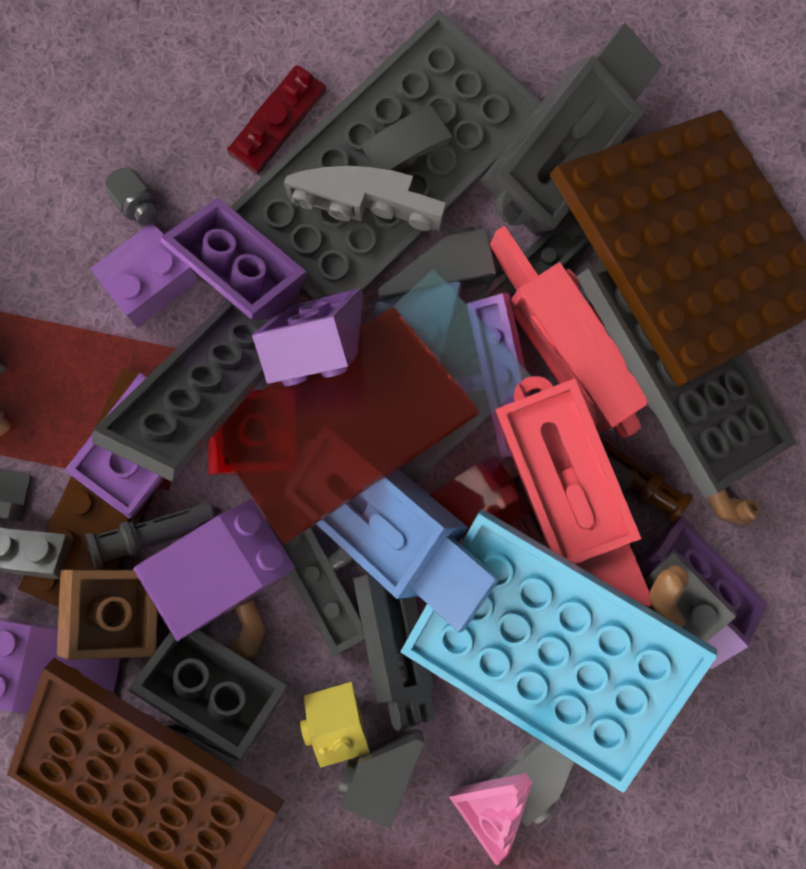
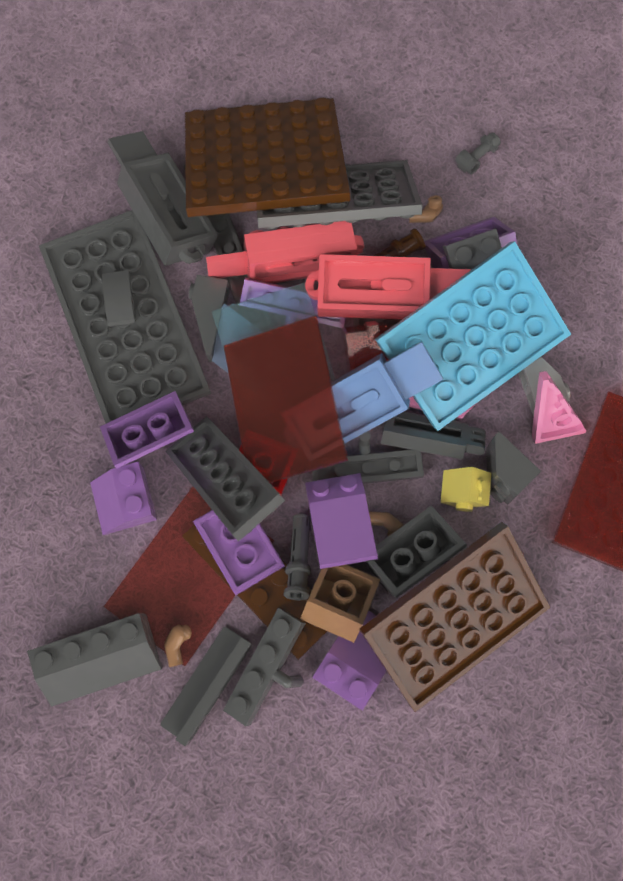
camera: 60 degrees left, 5 degrees down
dark grey arm [105,167,158,225] -> none
dark red plate [227,65,326,175] -> none
medium lavender slope [252,288,363,386] -> none
light grey slope [284,166,446,231] -> none
medium nougat arm [649,565,689,628] -> none

